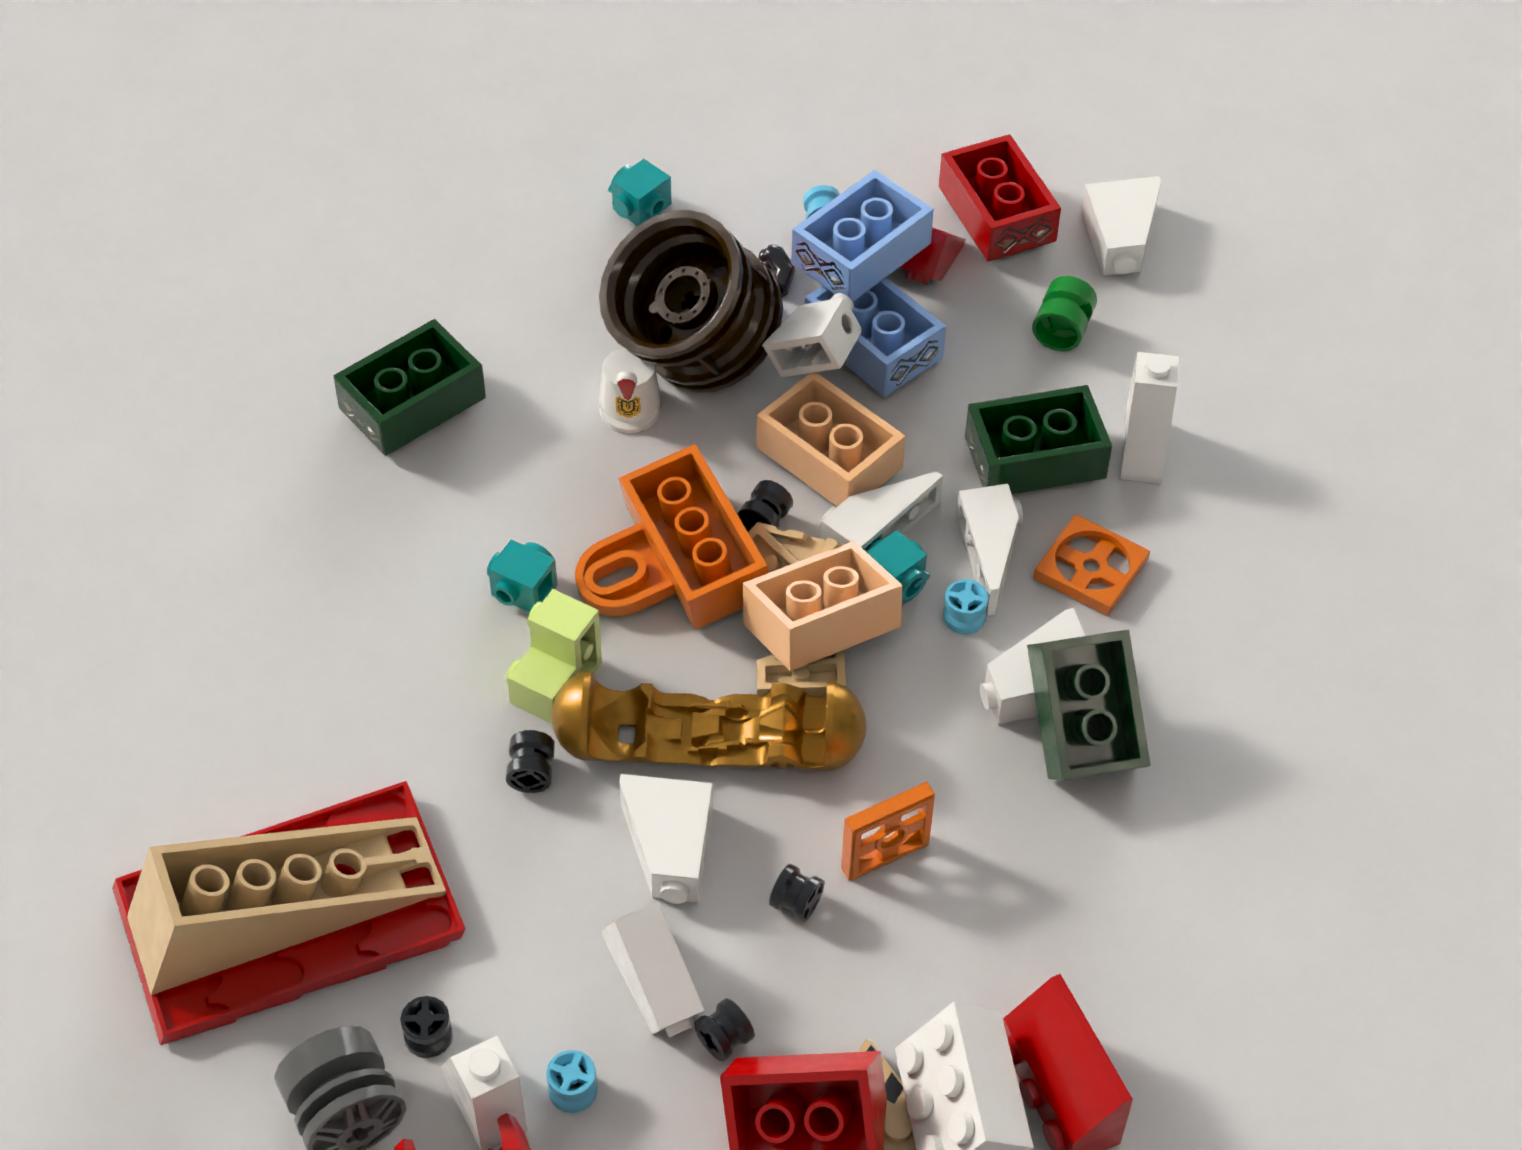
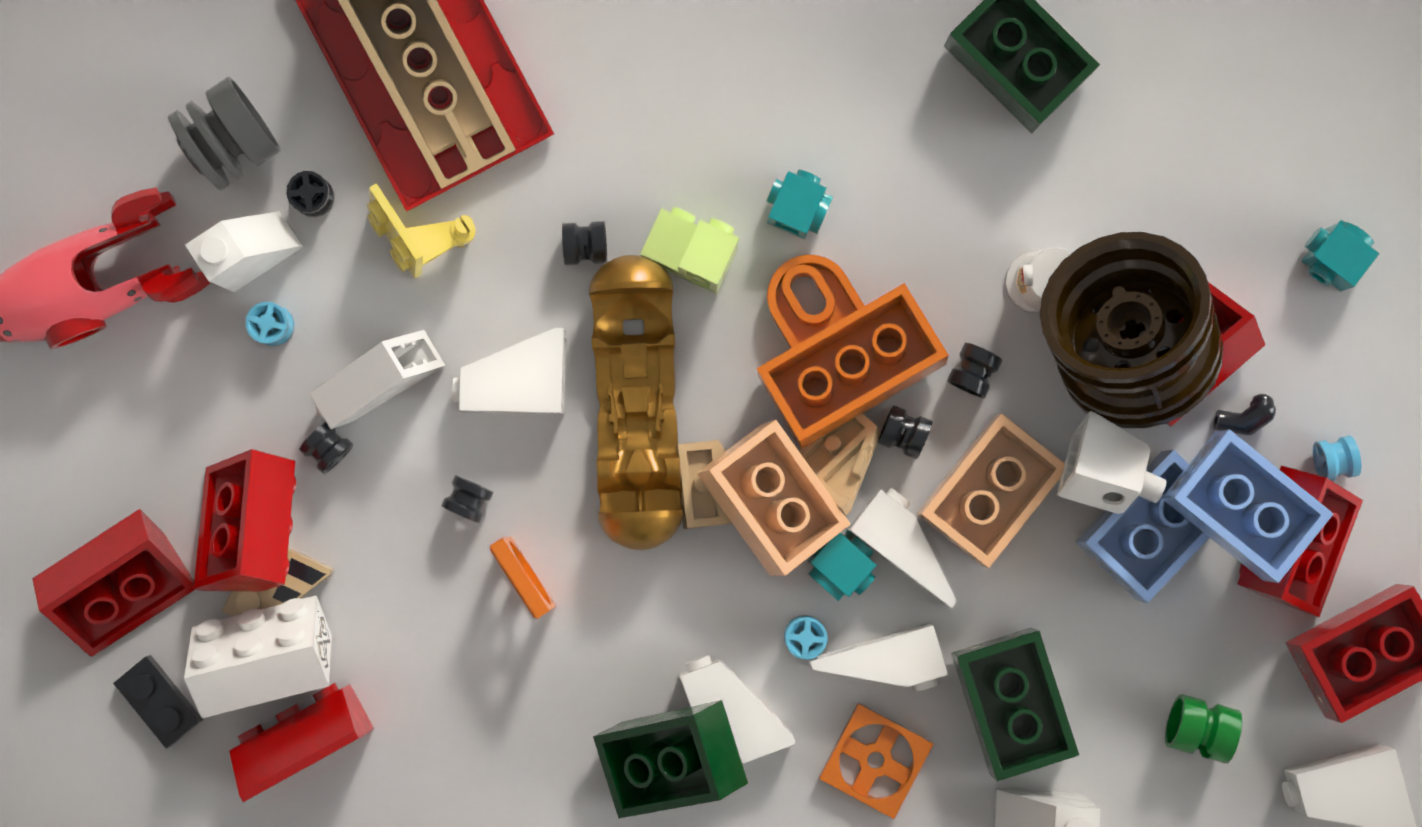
camera: 85 degrees right, 35 degrees up
none -> light yellow plate [366,183,476,279]
none -> black wheel [947,342,1003,398]

